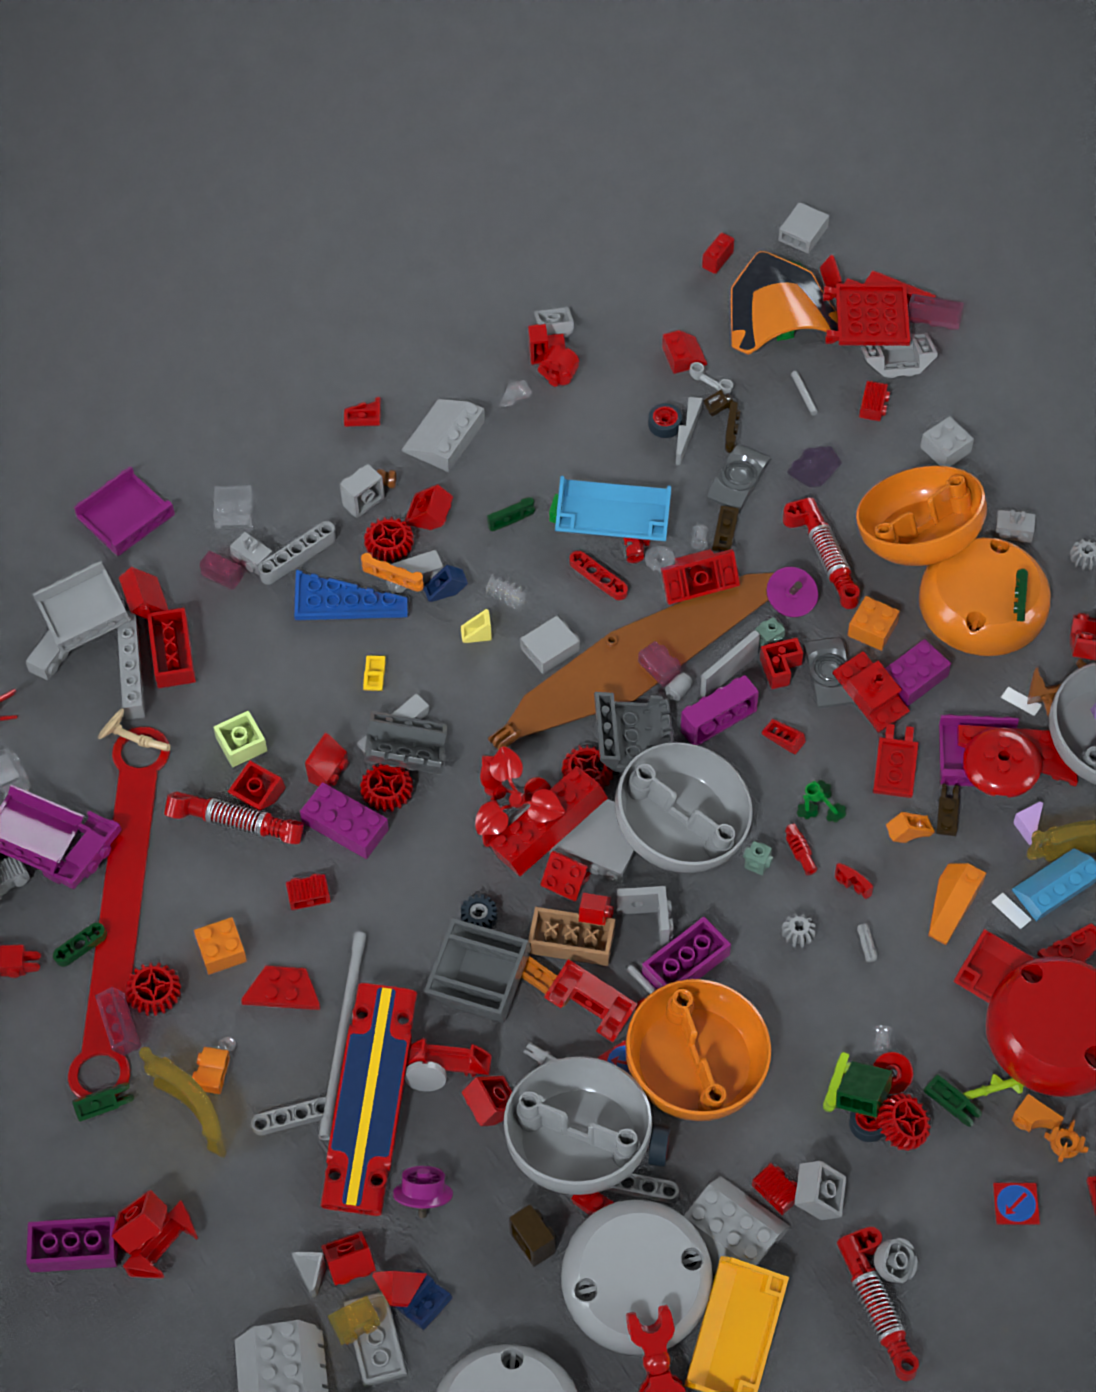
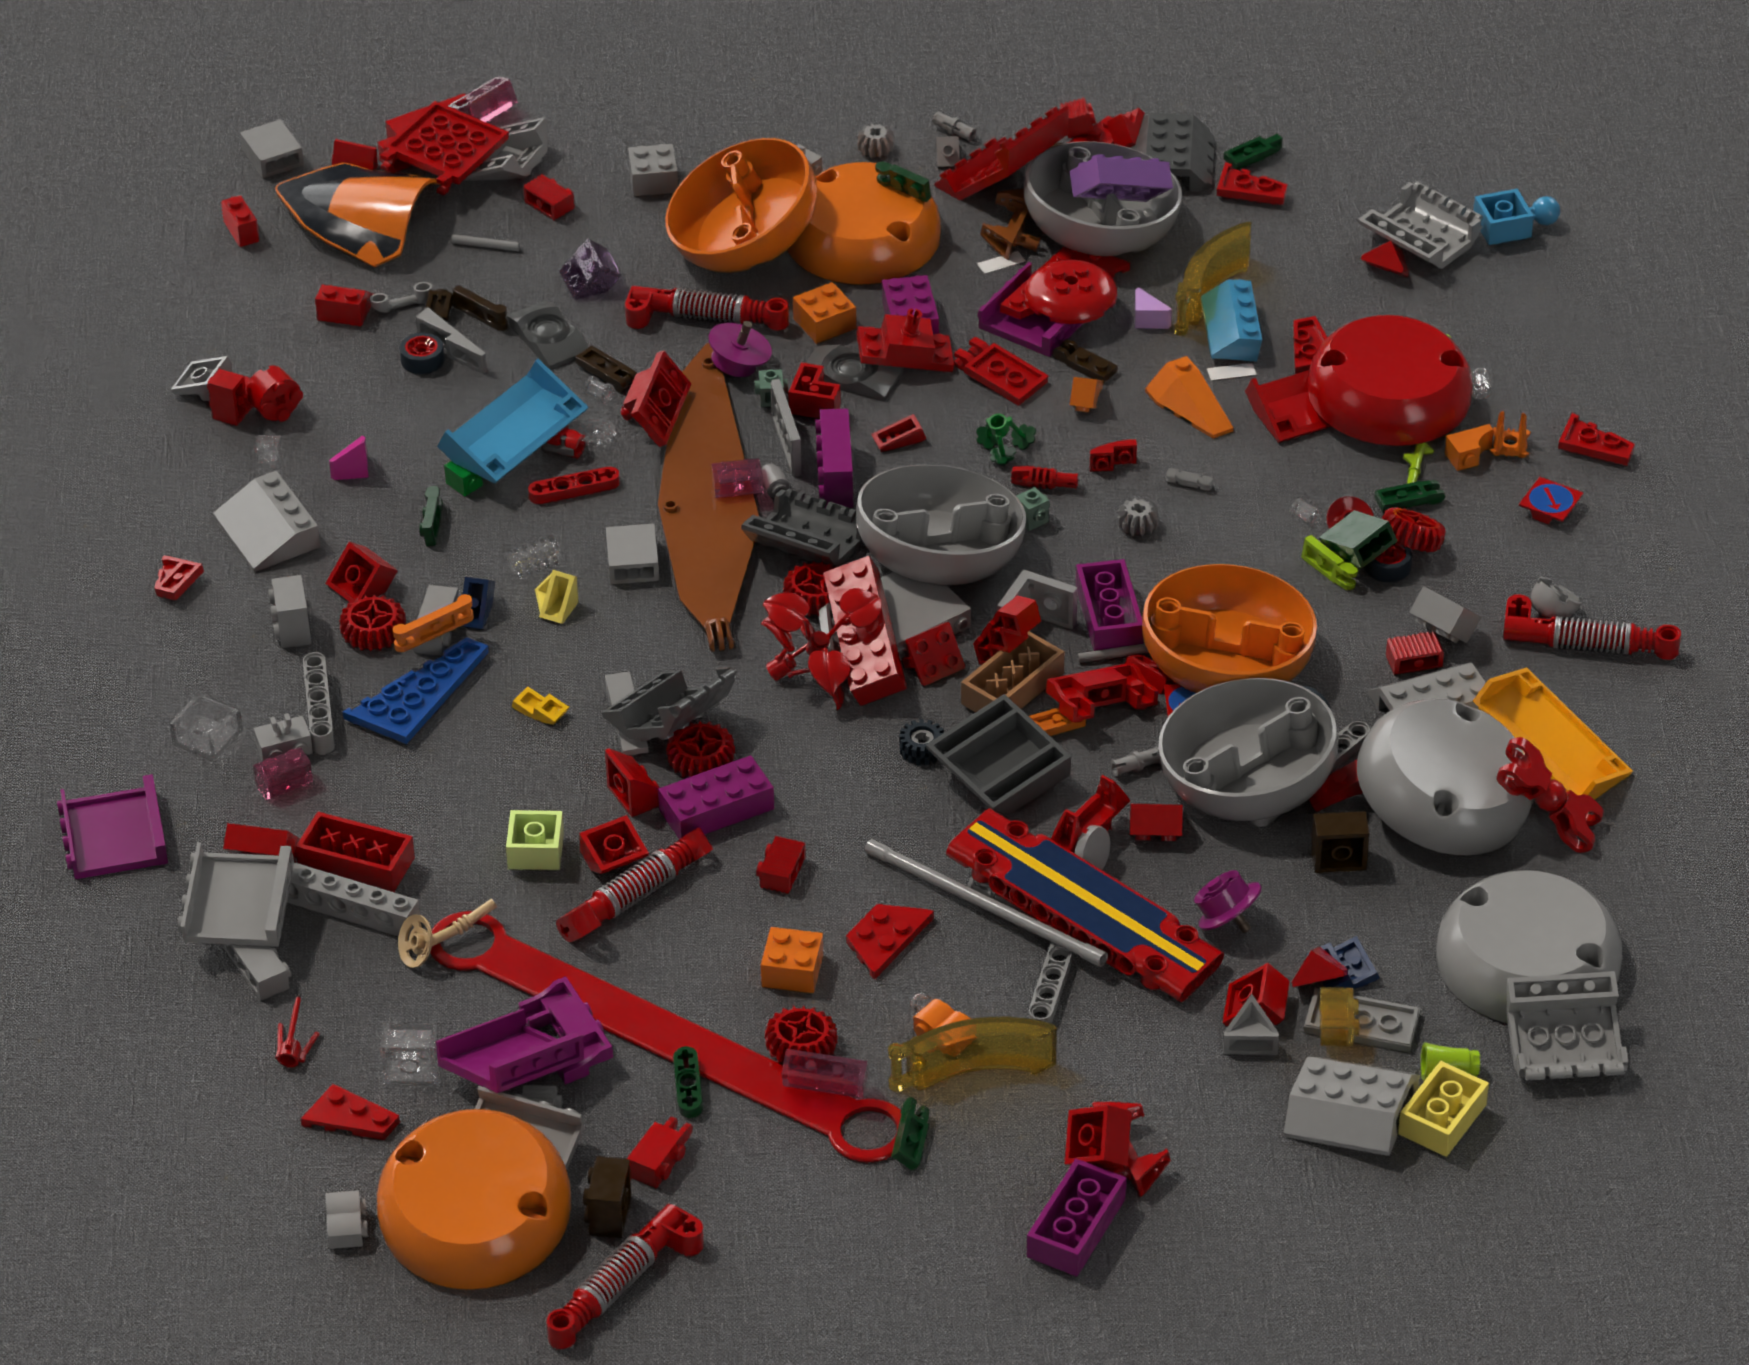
camera: 60 degrees left, 15 degrees down
none -> dark pink slope [329,436,369,480]

